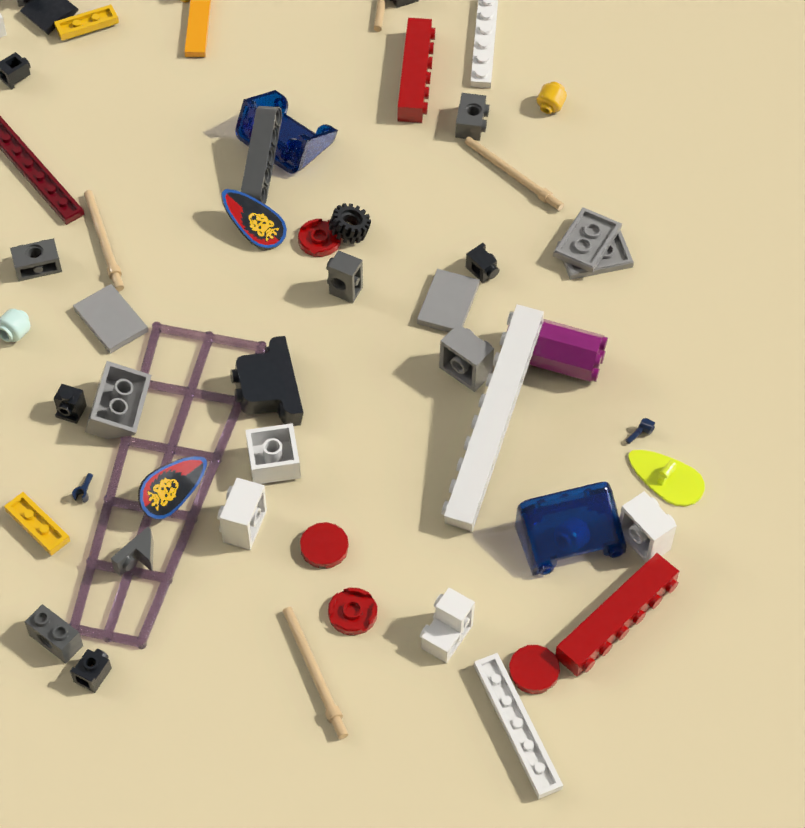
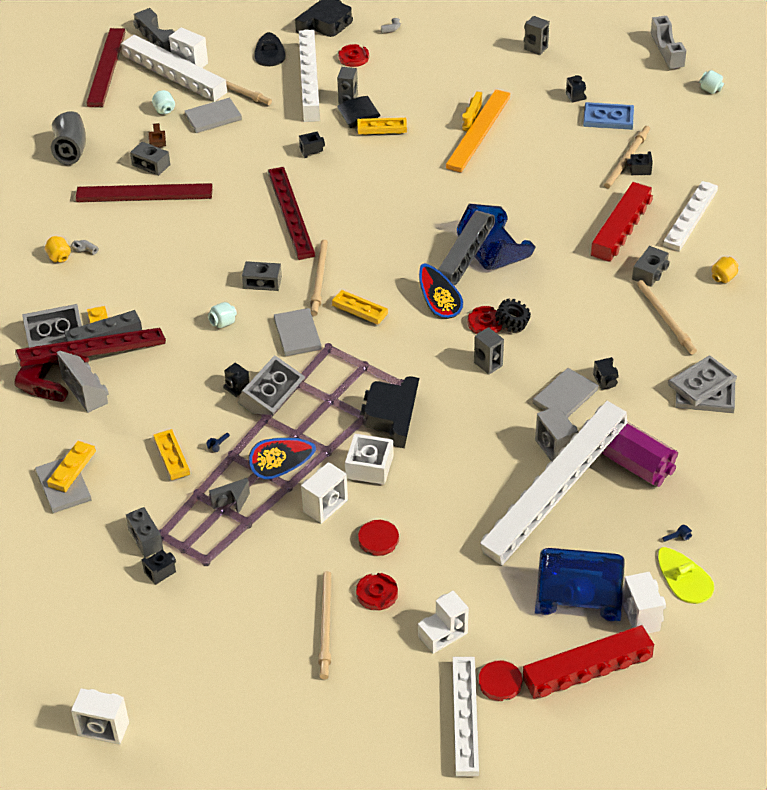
camera: 25 degrees right, 10 degrees down
none -> yellow plate [332,290,388,325]

